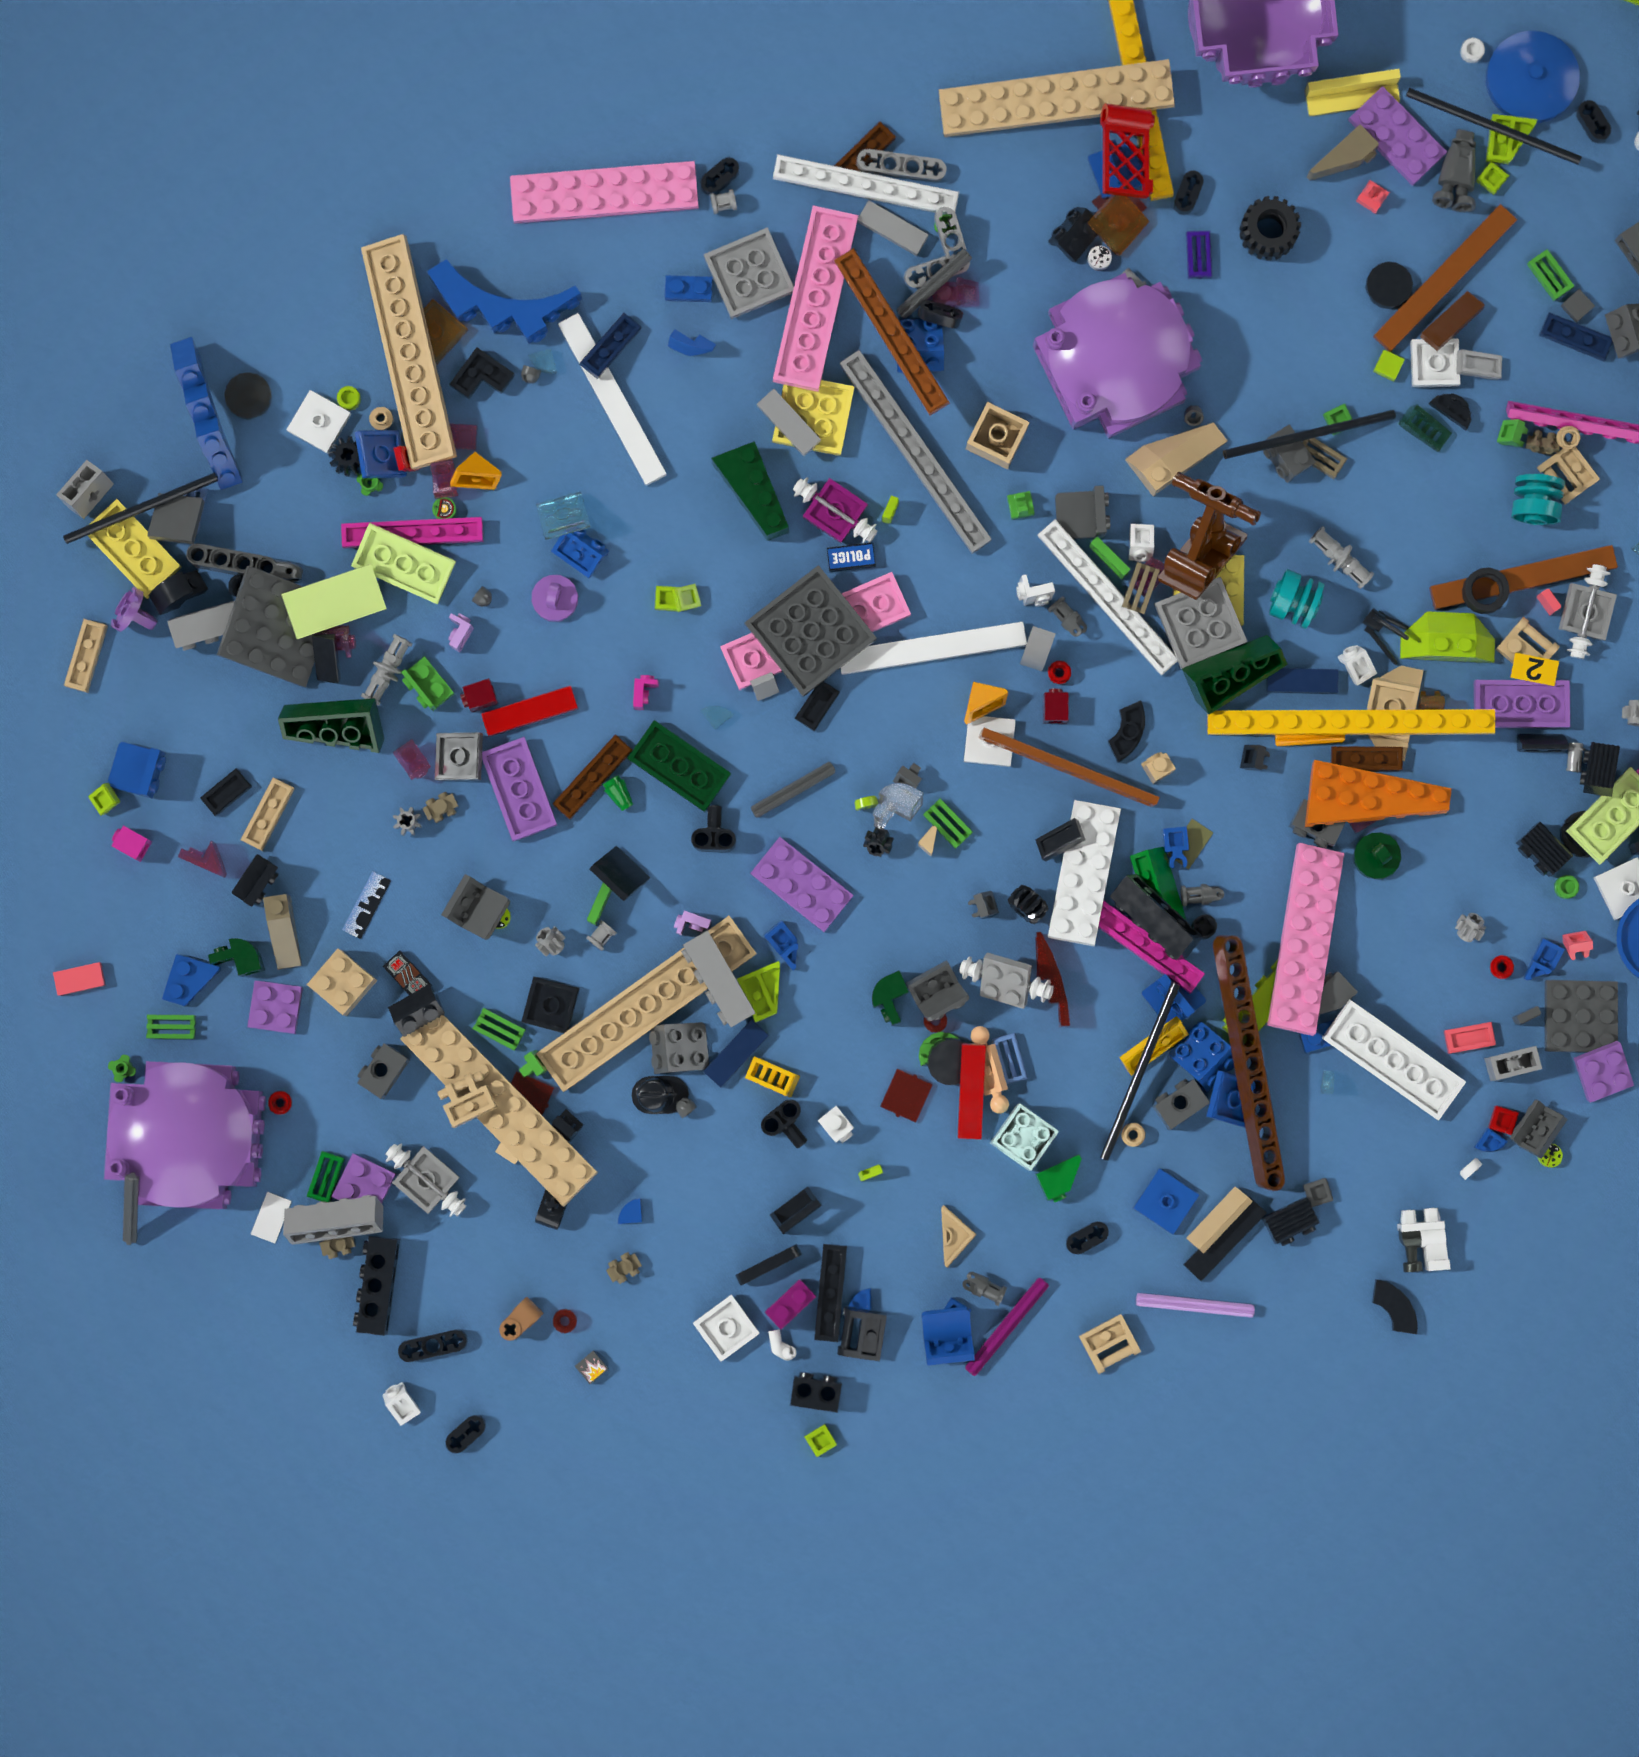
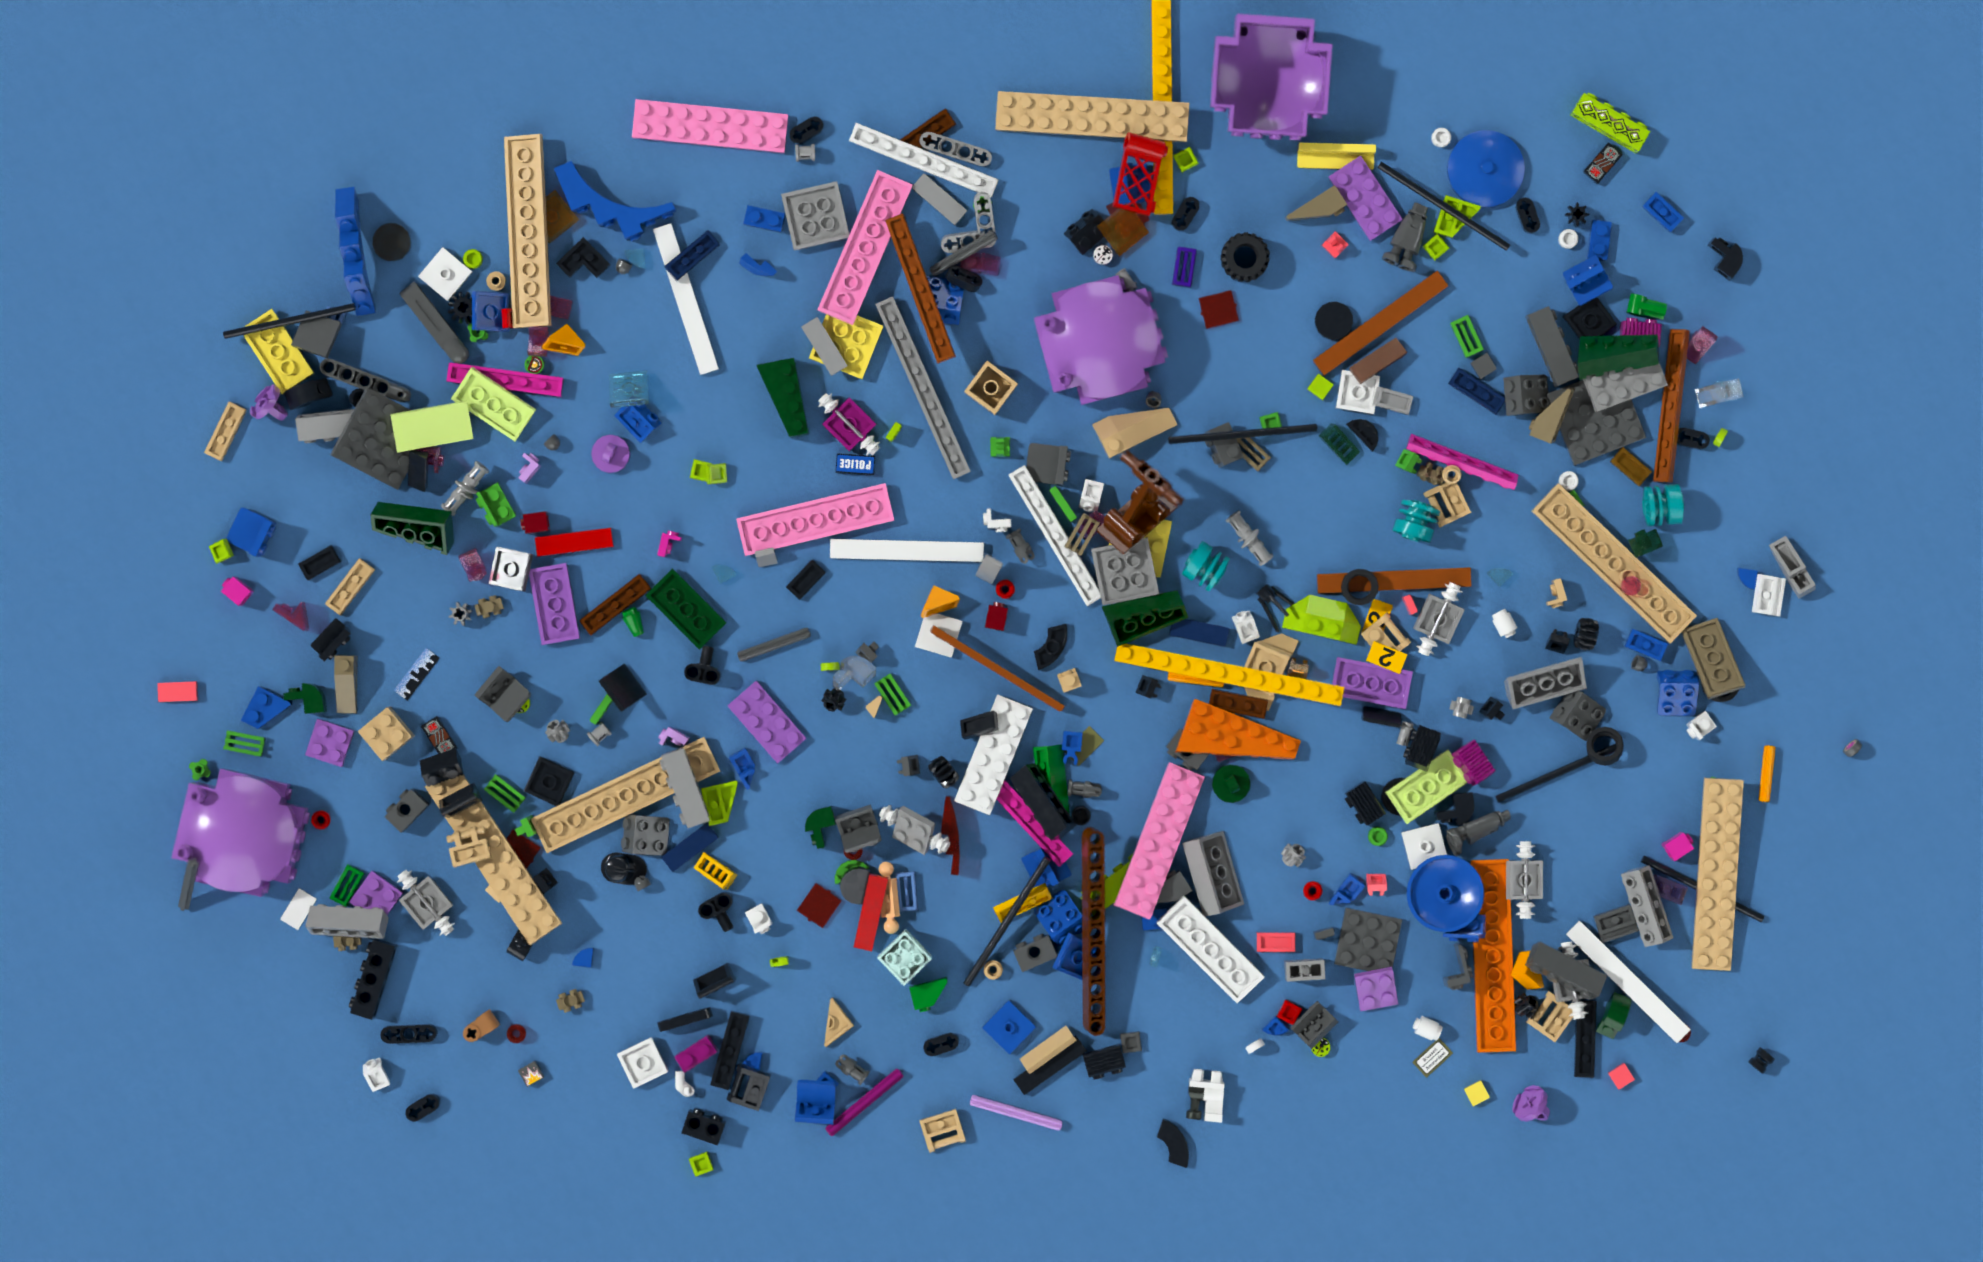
camera: 10 degrees right, 5 degrees up
light grey brick [56,460,114,519] -> none
dark grey plate [745,565,877,697] -> none
none -> dark grey piece [399,281,469,364]
none -> black tile [439,783,483,818]
none -> lime tile [1173,147,1199,173]
none -> light grey slope [1182,831,1244,917]
none -> clear red piece [1198,290,1239,329]
none -> yellow sticker [1361,599,1393,633]

